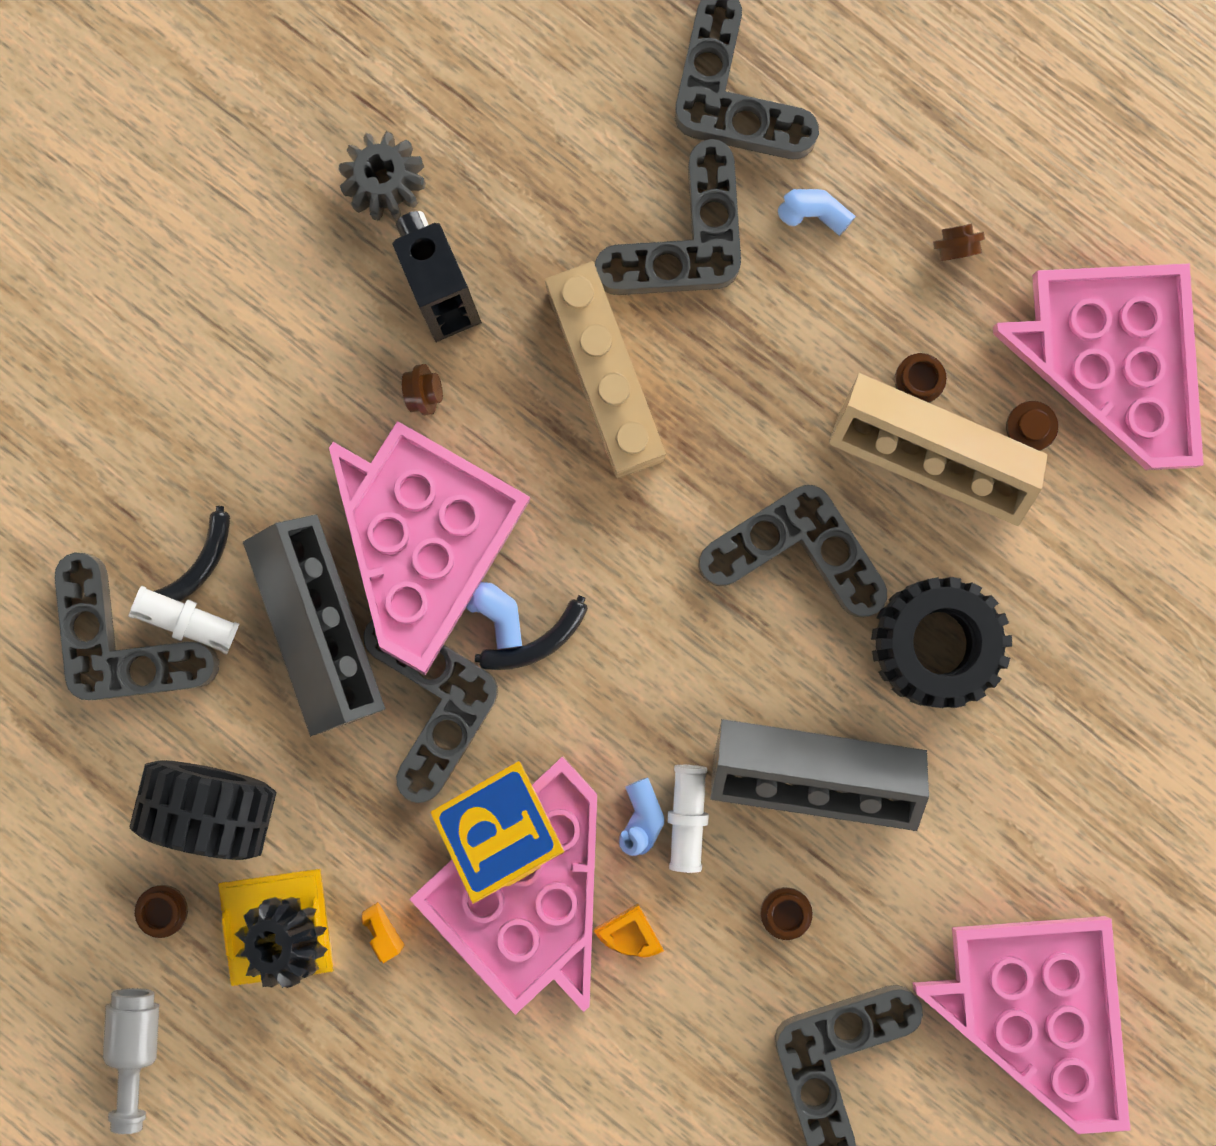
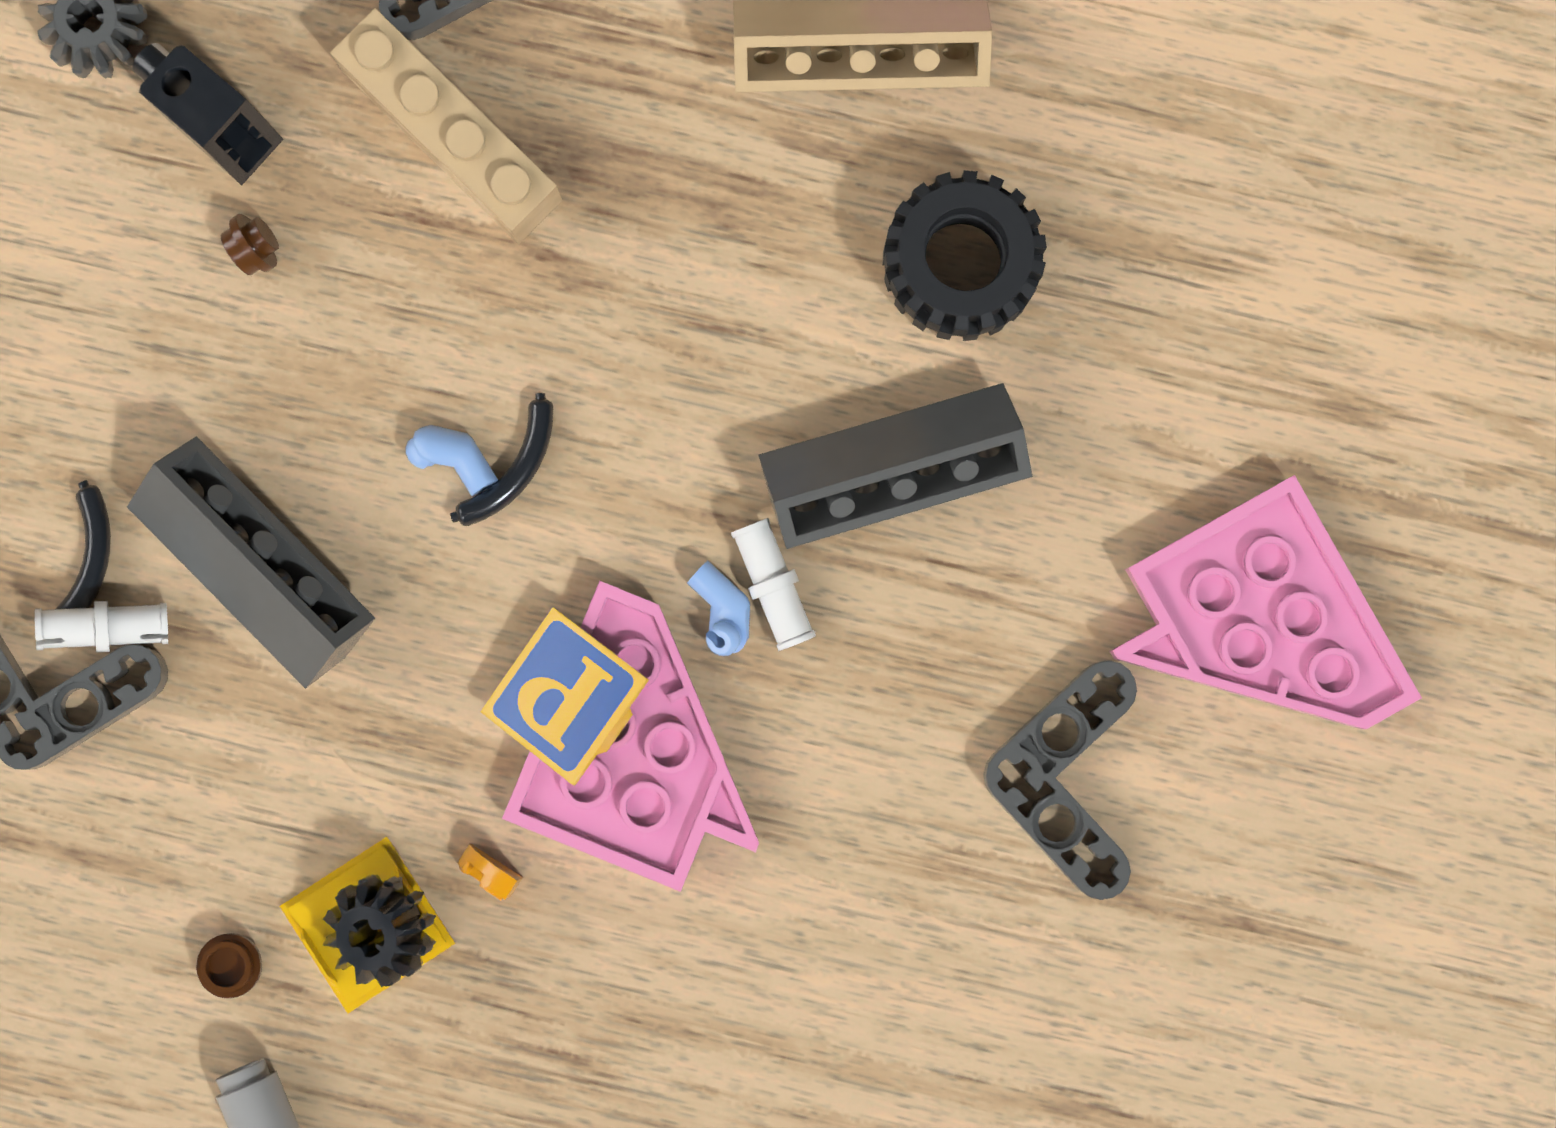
camera: 25 degrees left, 0 degrees up
black tyre [129,760,277,860] -> none
bright pink wing [329,421,530,675] -> none
dark grey beam [364,620,498,803] -> none
light orange tile [594,903,664,958] -> none
dark grey beam [699,485,887,617] -> none
reddish brown plate [760,887,813,940] -> none

